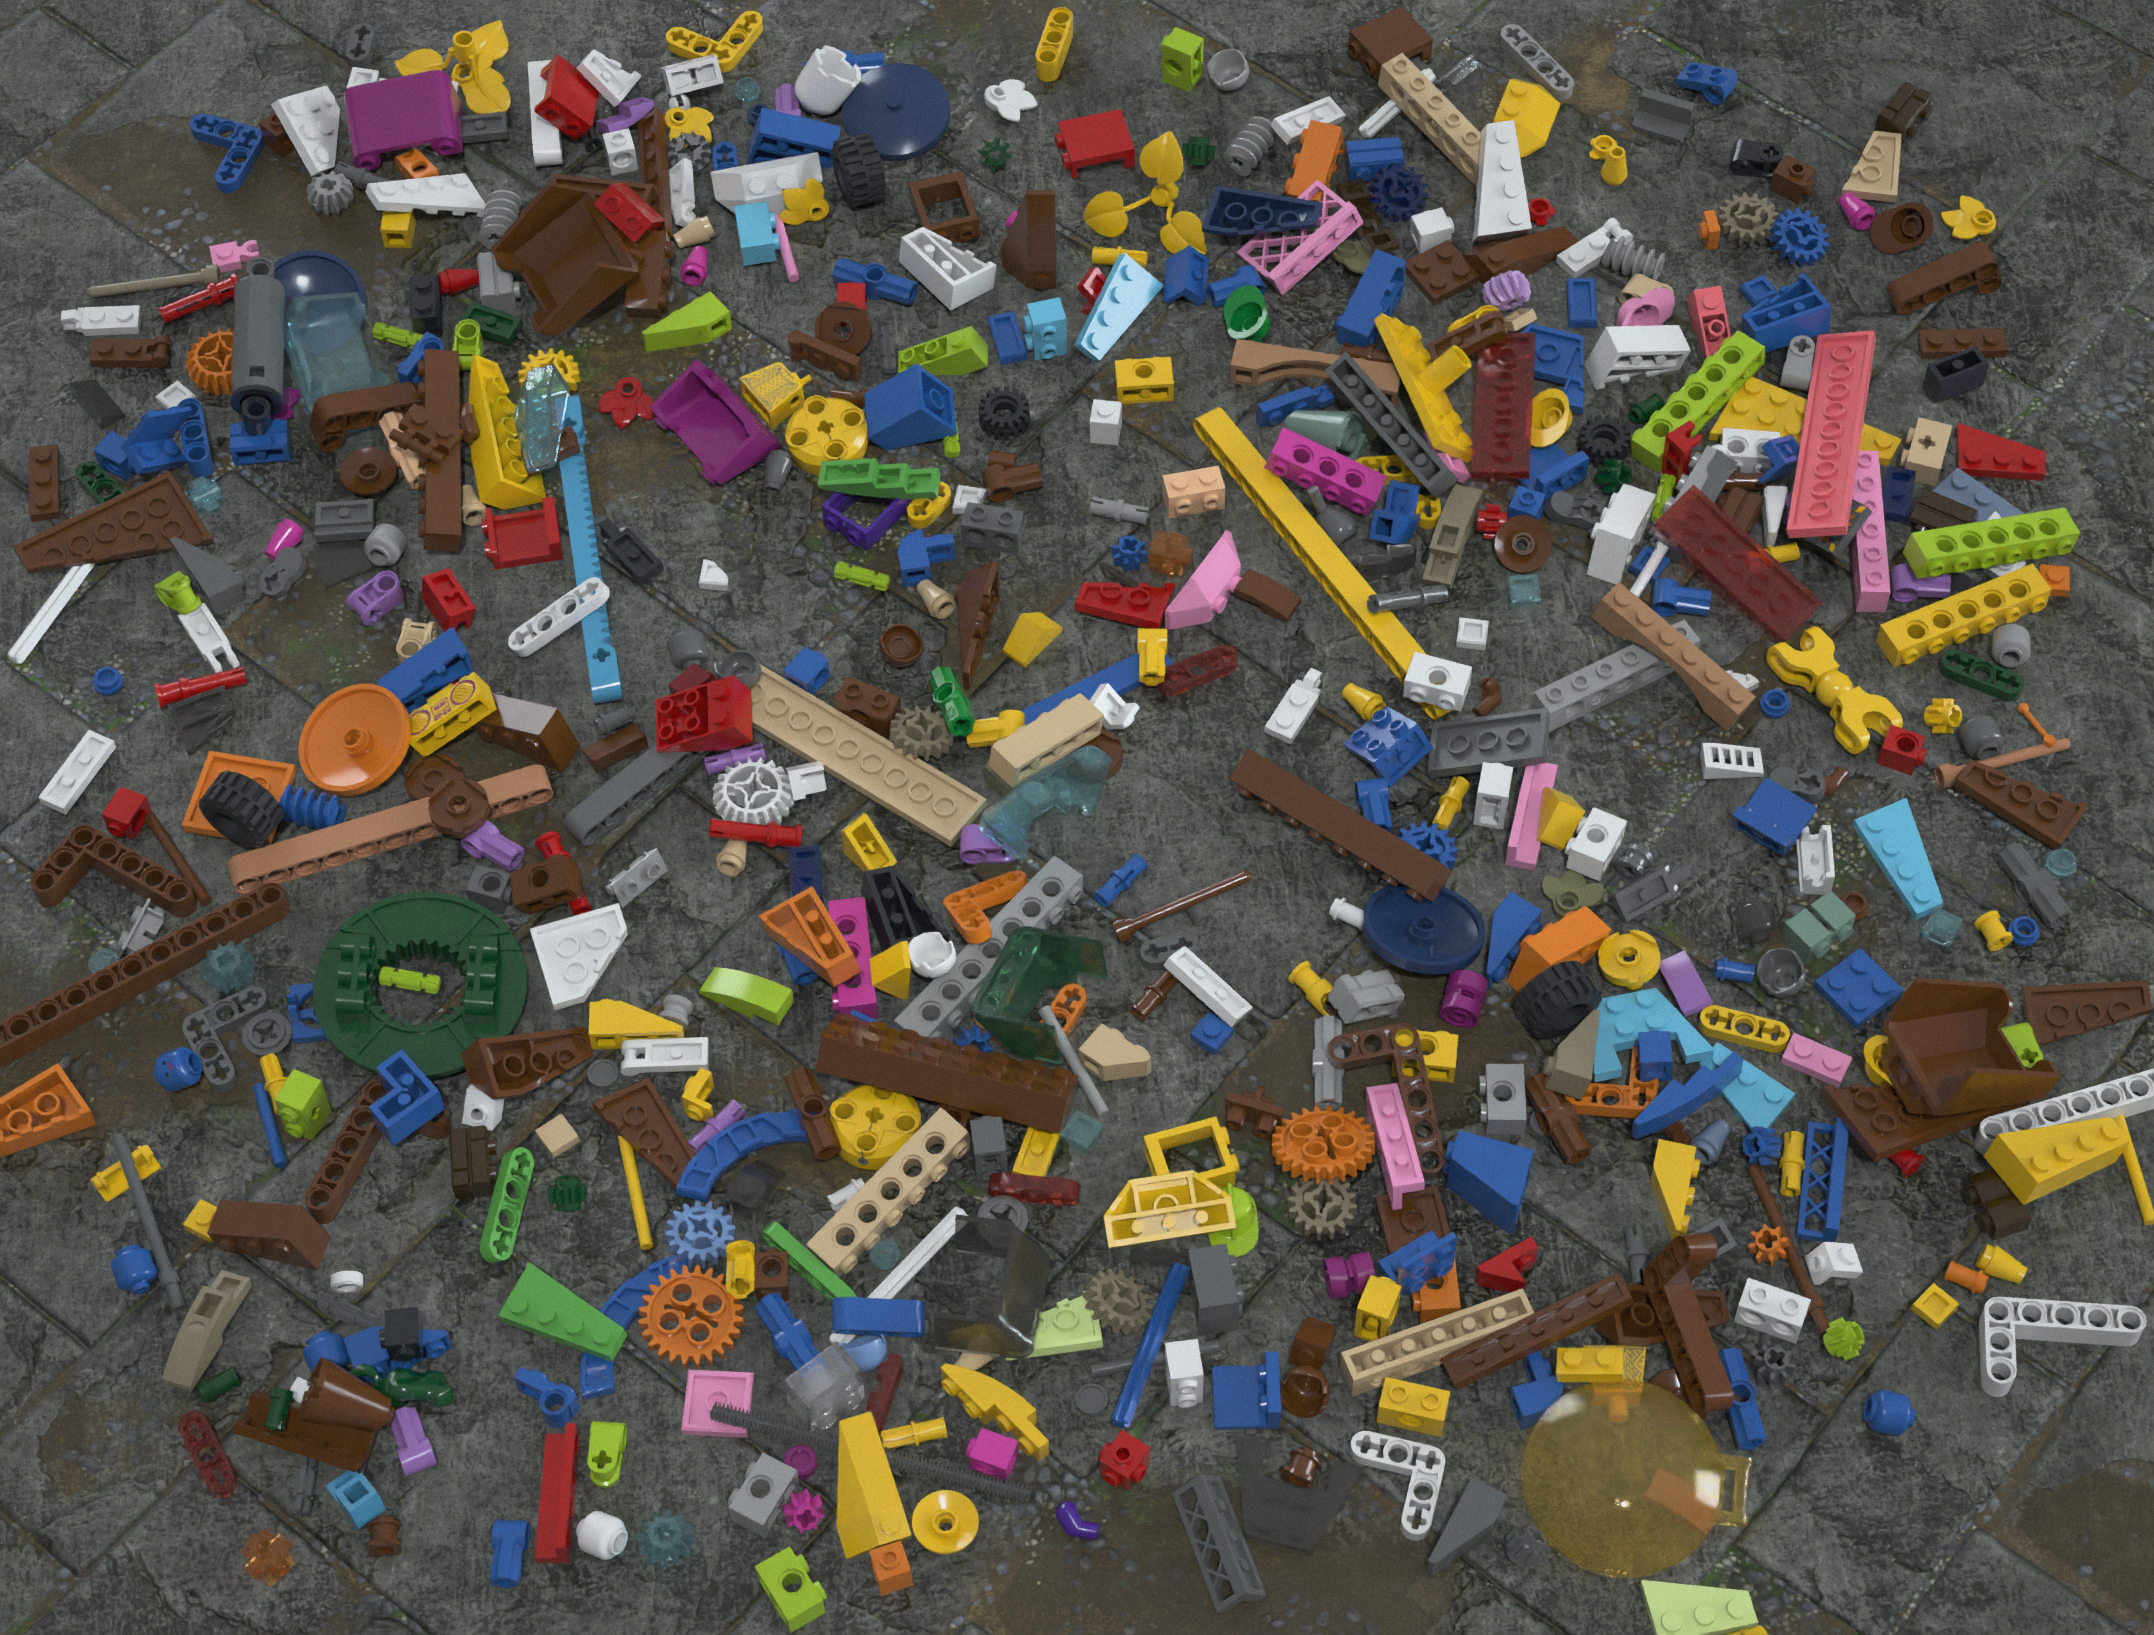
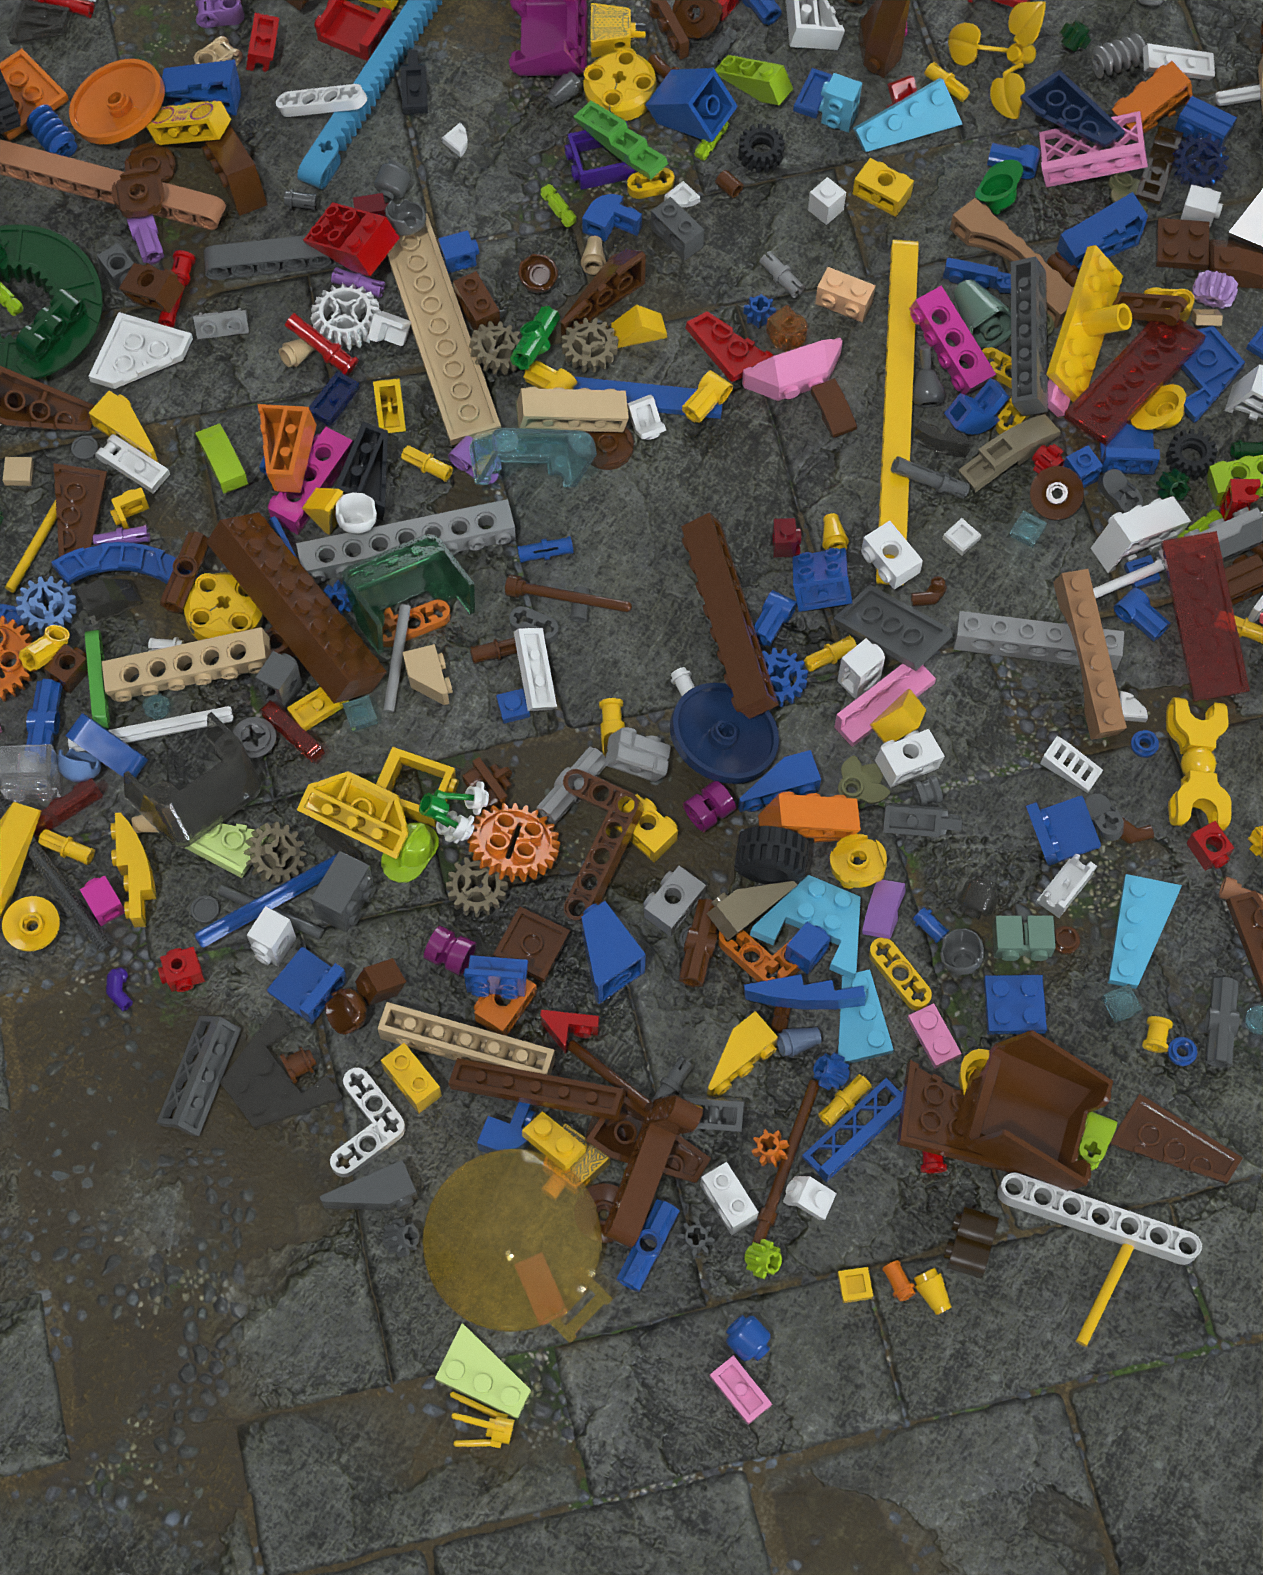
camera: 35 degrees right, 10 degrees up
reddish brown slope [581,724,648,773] -> none
light grey wheel [658,995,694,1031] -> none
orange beam [943,870,1028,944] -> none
reddish brown piece [982,462,1043,503] -> none
clear red beam [1158,645,1238,696] -> none
blue panel [1163,245,1209,306] -> none
white hinge [1264,668,1322,744] -> none
yellow brick [1354,1275,1402,1342] -> none
bright pink fence [1366,1083,1425,1210] -> none
white beam [1979,1297,2147,1397] -> none
yellow wedge [1984,1117,2131,1205] -> none
none -> yellow axle [401,446,453,482]
none -> plant [419,781,489,844]
none -> dark tan gear [562,318,618,373]
none -> reddish brown bar [567,1040,653,1112]
none -> bright pink plate [709,1356,772,1425]
none -> dark red brick [772,518,801,558]

